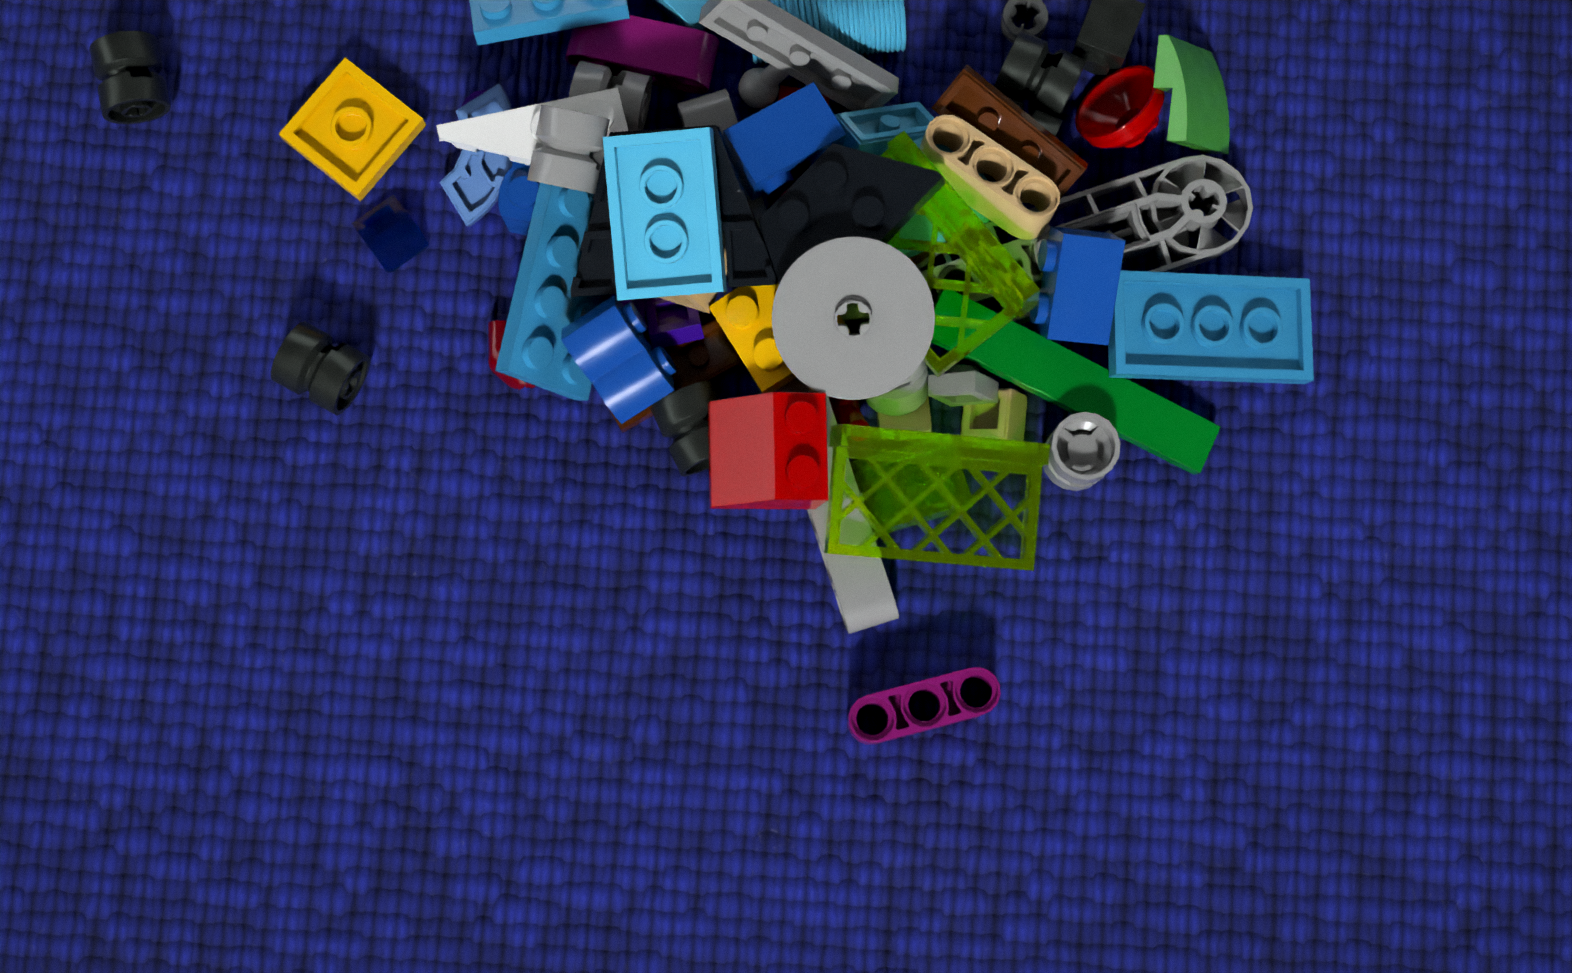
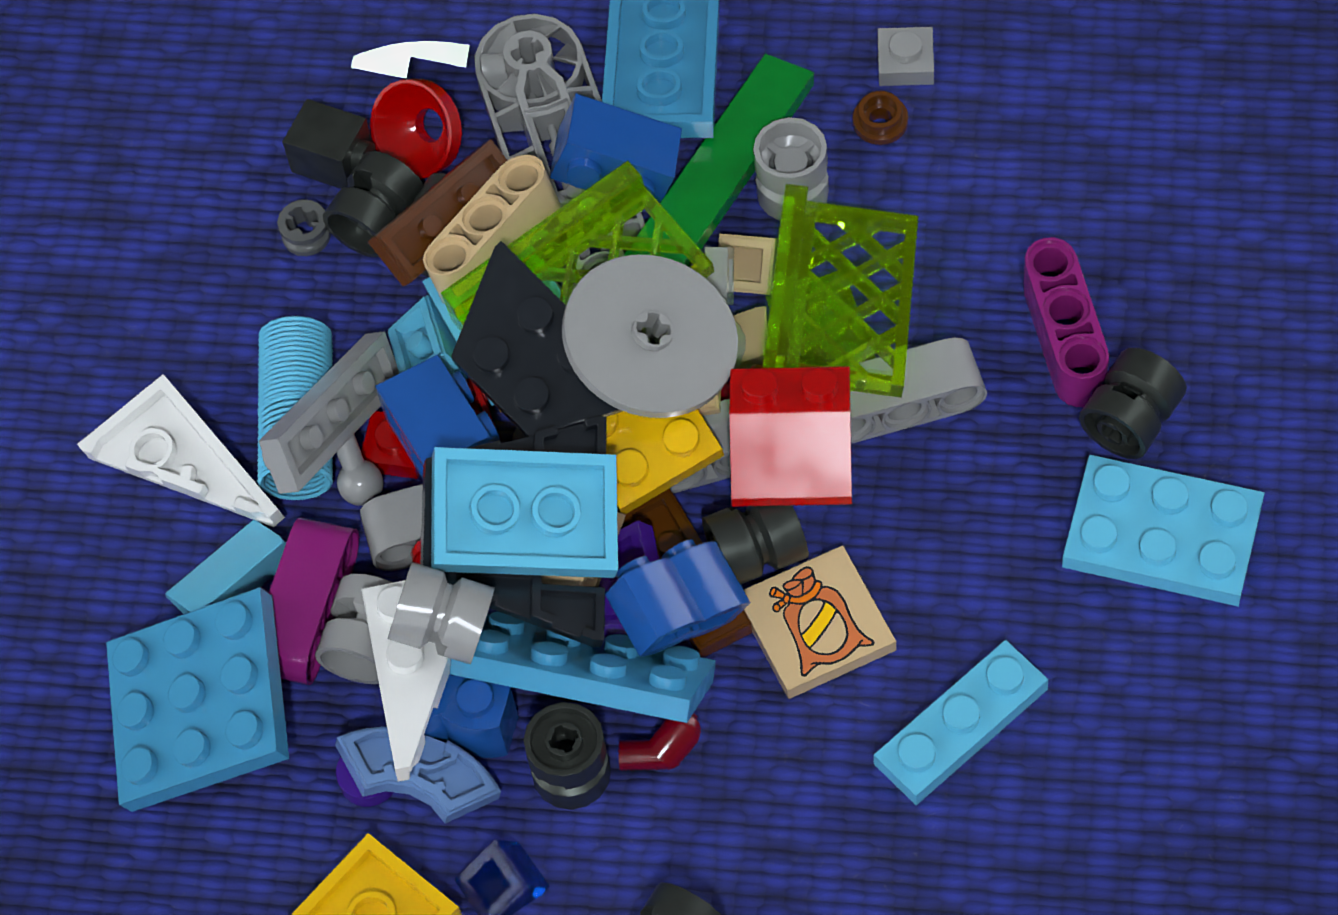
camera: 80 degrees left, 20 degrees down
none -> pearl dark grey wheel [523,702,611,810]
none -> tan tile [744,545,897,699]
none -> reddish brown plate [853,91,908,145]
none -> medium azure plate [874,640,1048,805]
none -> light grey plate [878,27,934,86]
none -> medium azure plate [1062,455,1265,607]
none -> pearl dark grey wheel [1079,348,1187,459]

